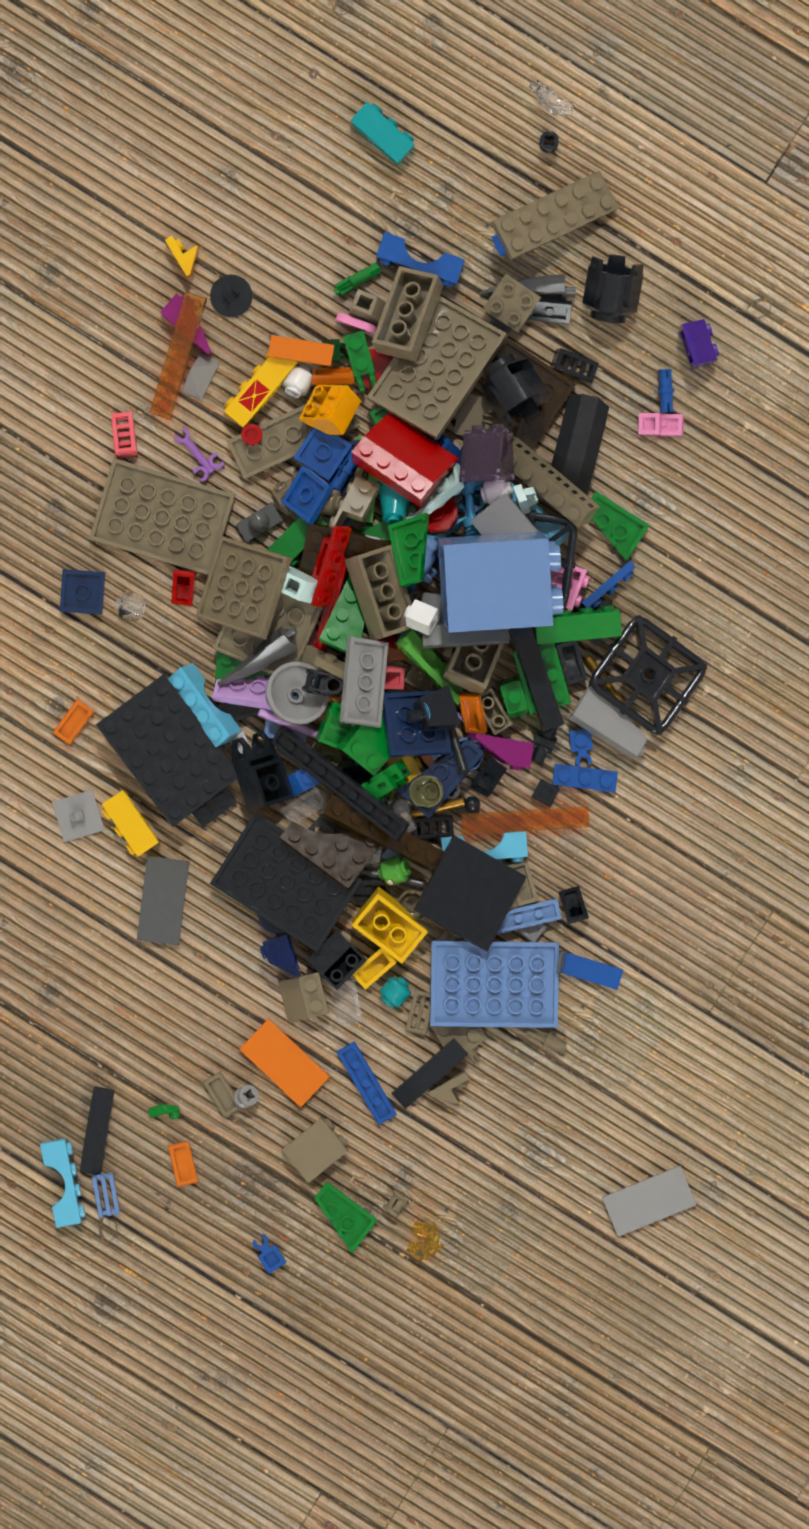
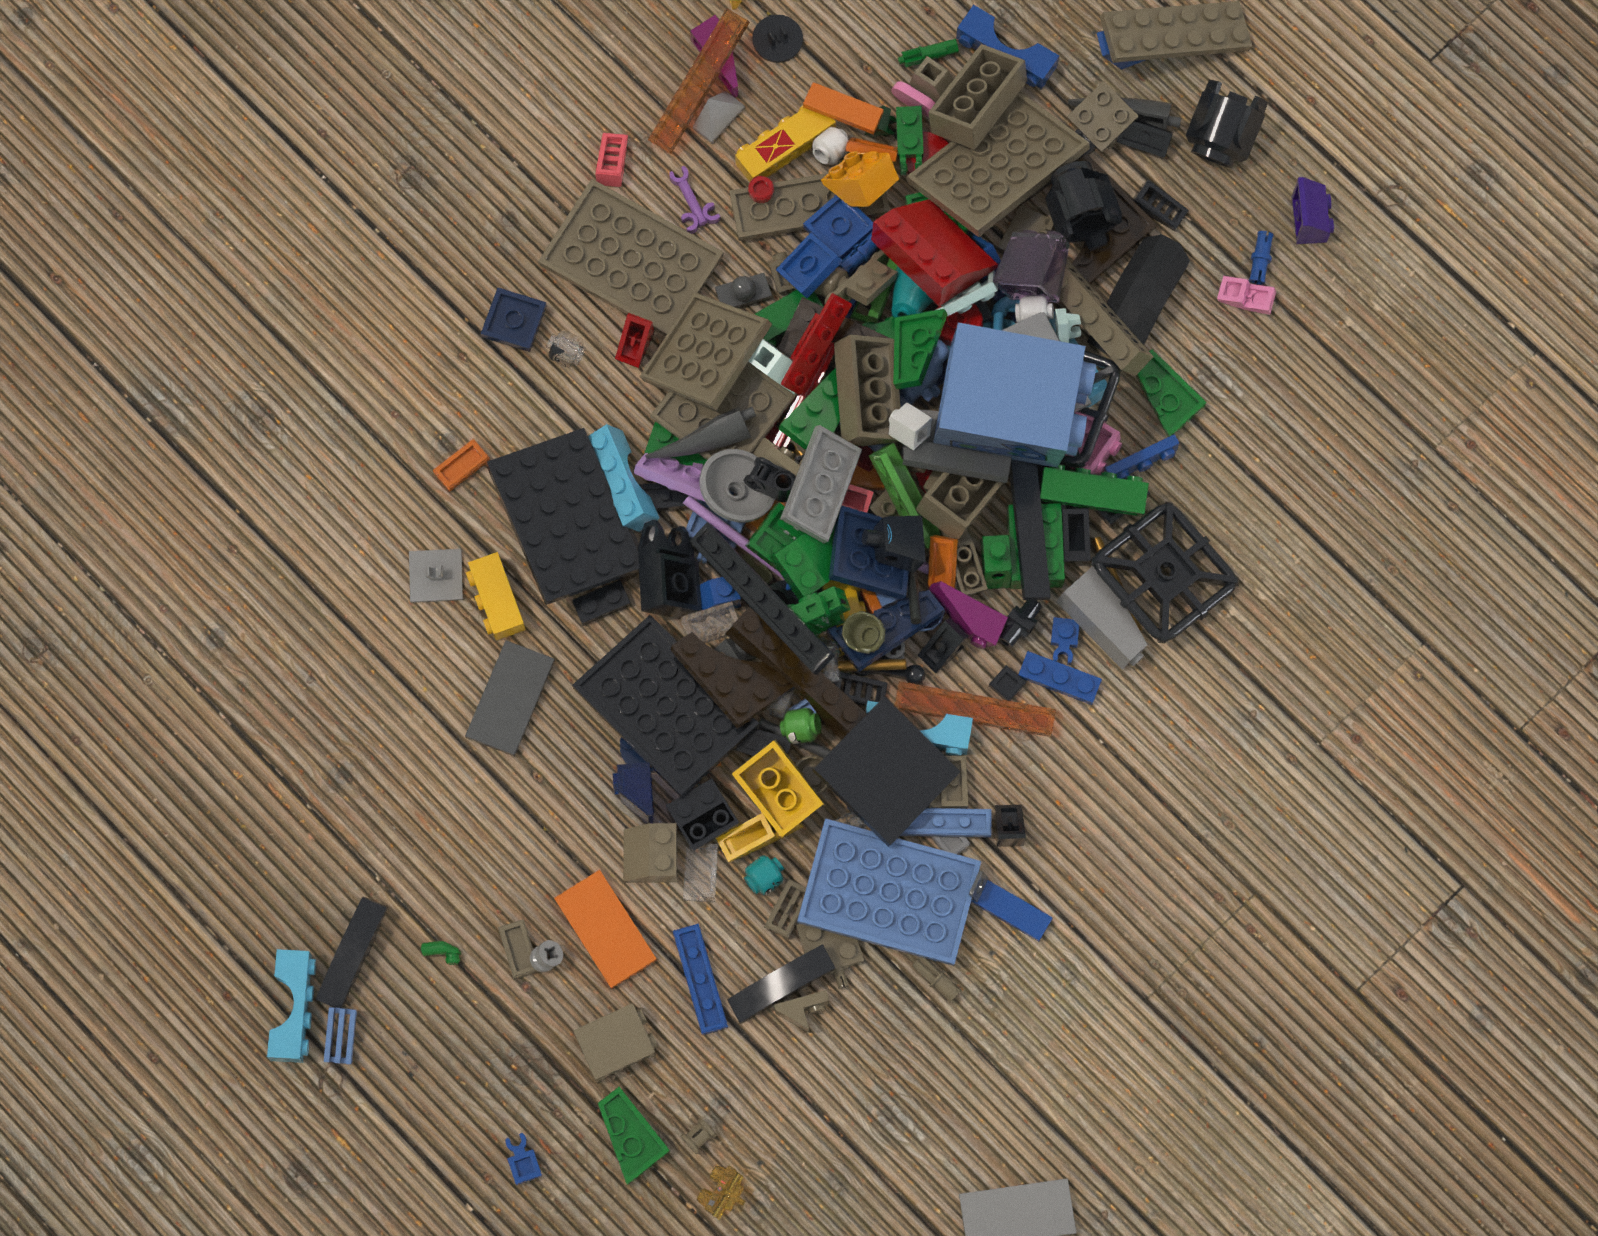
camera: 15 degrees right, 15 degrees down
orange tile [168,1140,199,1187] -> none

